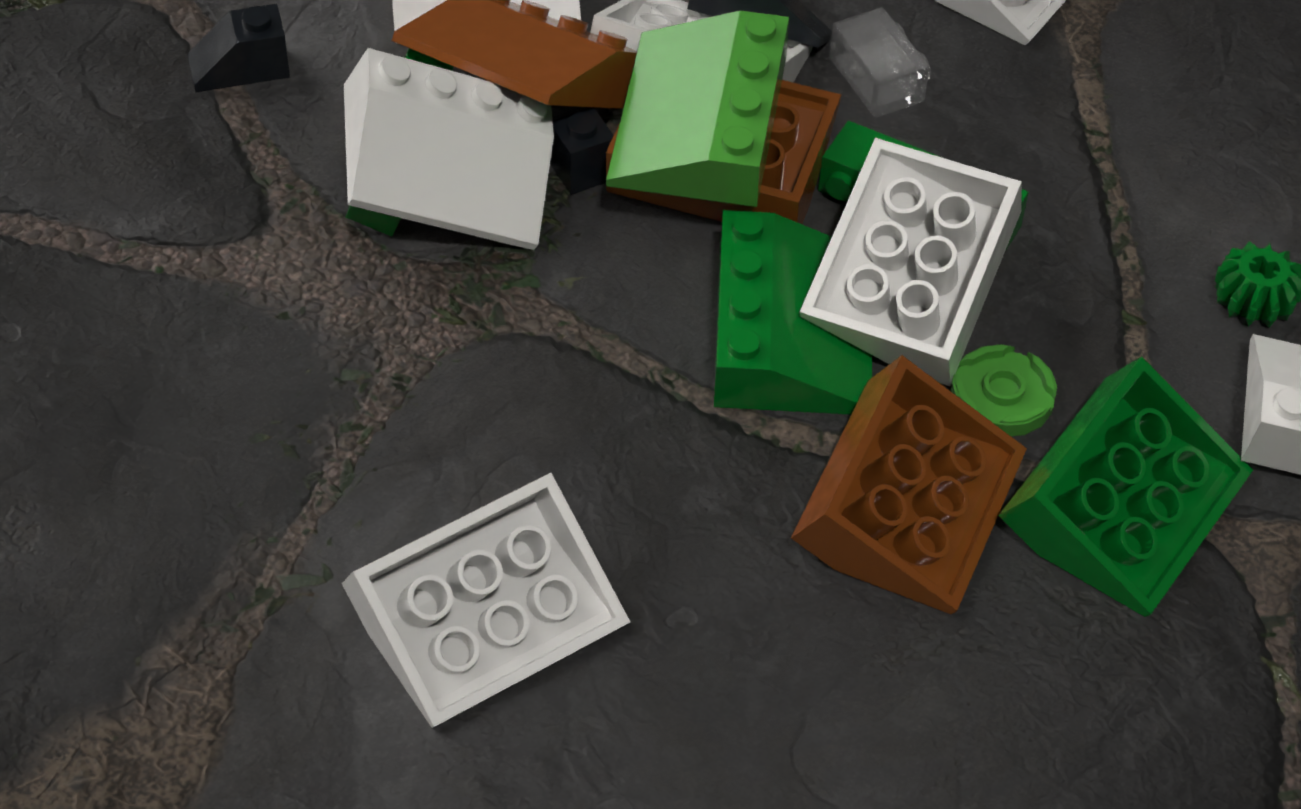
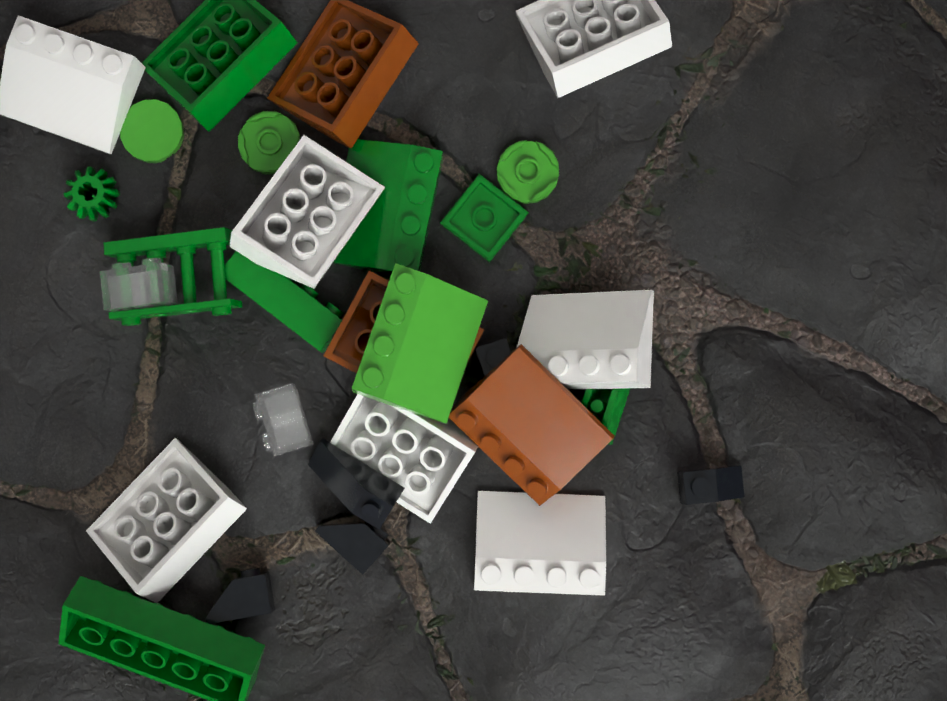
camera: 175 degrees left, 35 degrees up
none -> clear brick [100,258,178,312]
none -> green fence [103,227,242,326]
none -> bright green tile [120,99,184,163]
none -> green tile [440,174,529,263]
none -> bright green tile [497,140,559,204]

